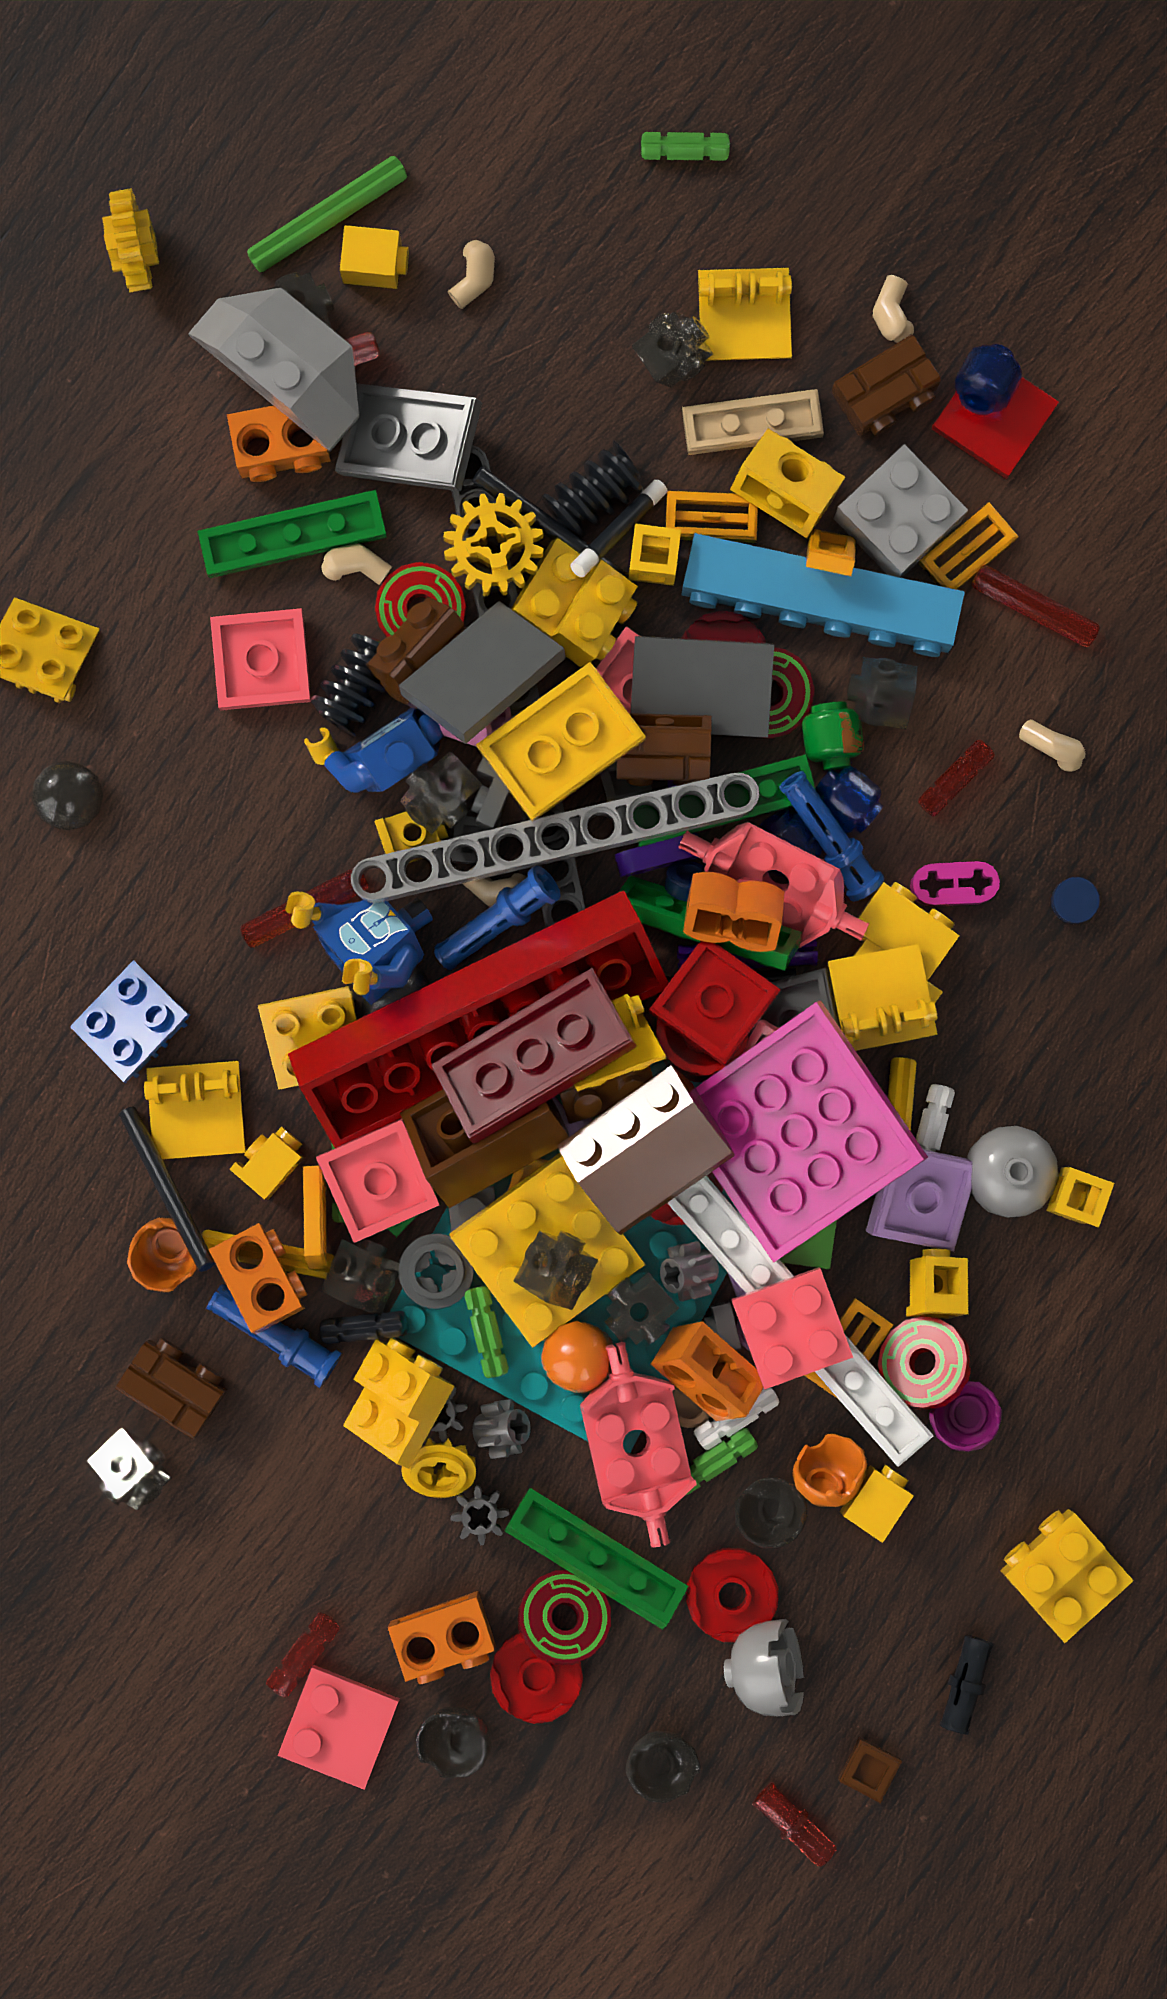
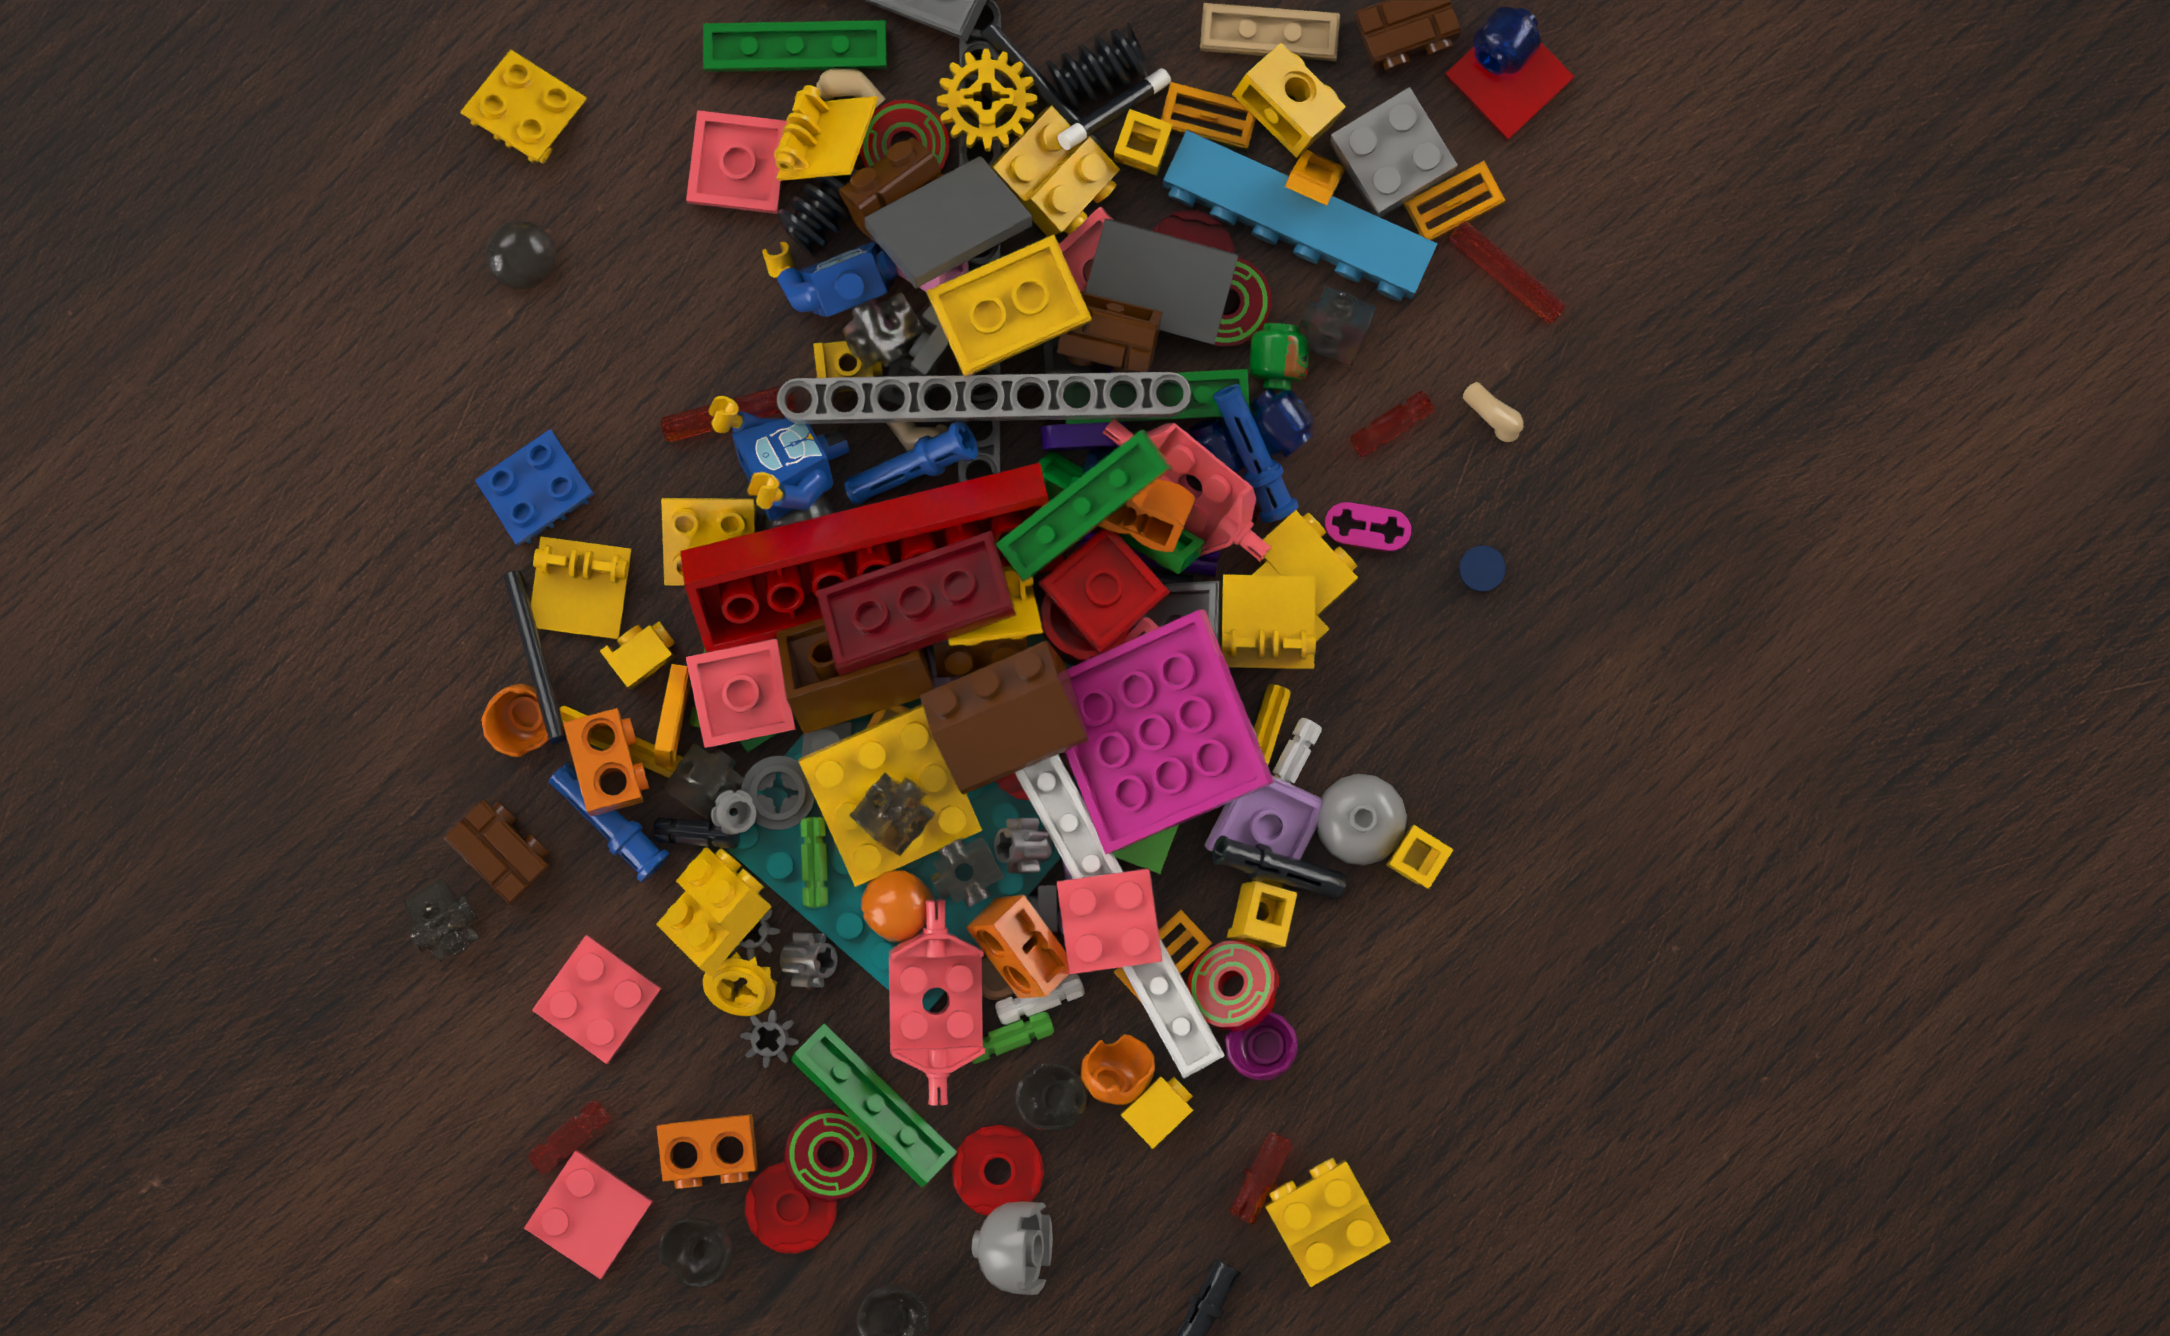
camera: 20 degrees right, 0 degrees up
none -> coral plate [532,935,662,1064]
none -> light grey plate [711,790,756,835]
none -> yellow hinge [774,85,879,181]
none -> green plate [996,430,1172,581]
none -> black pin [1212,836,1346,901]
none -> clear red axle [1228,1132,1293,1225]

